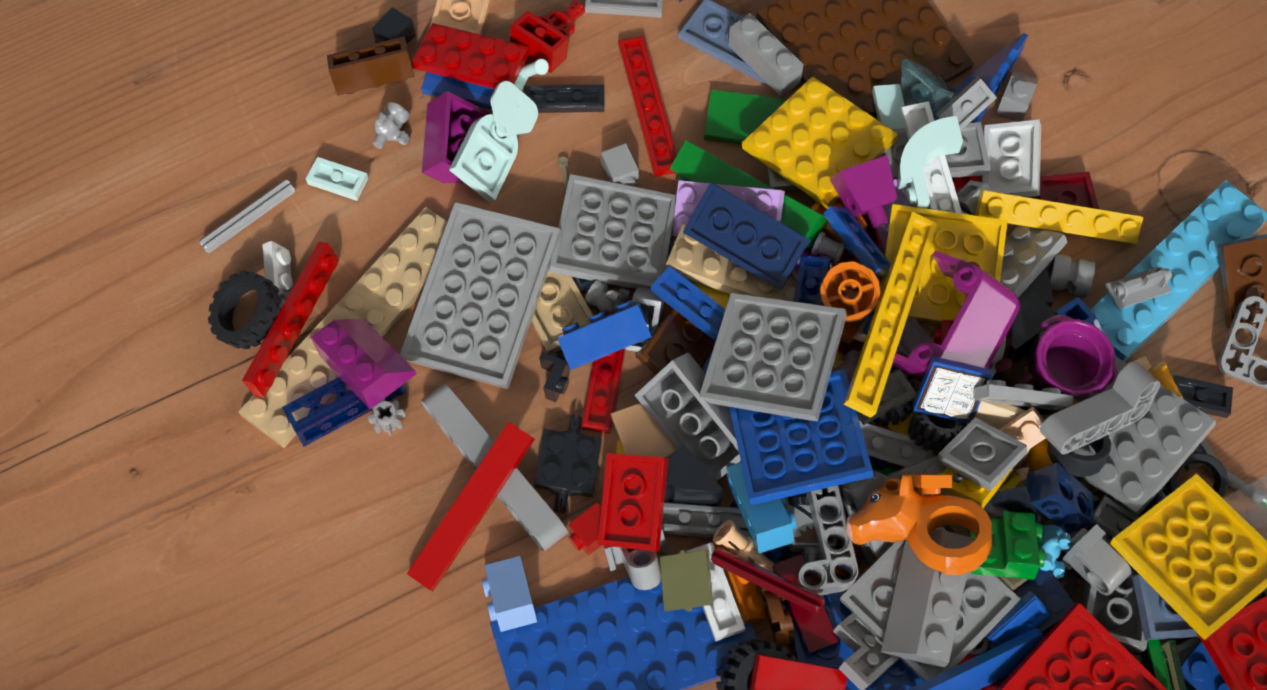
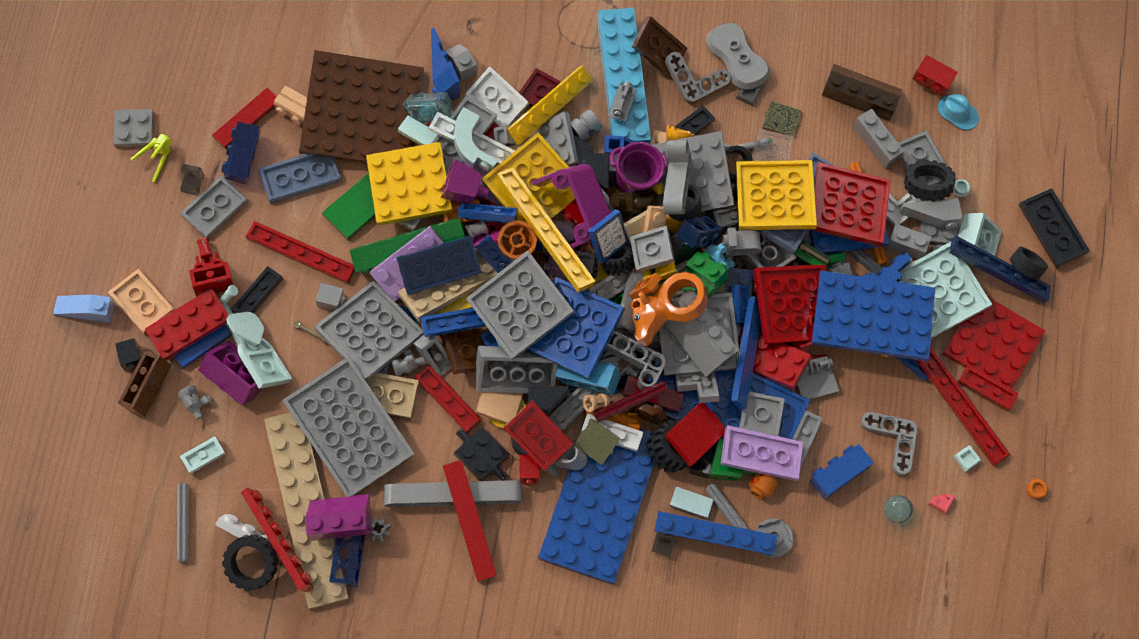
camera: 60 degrees left, 5 degrees up
light blue brick [482,556,537,632] -> none
black bracket [539,352,570,402] -> none
blue brick [557,300,653,370] -> none
light grey brick [728,13,803,96] -> none
light grey hinge [935,76,997,131] -> none
light grey plate [974,380,1073,411] -> none

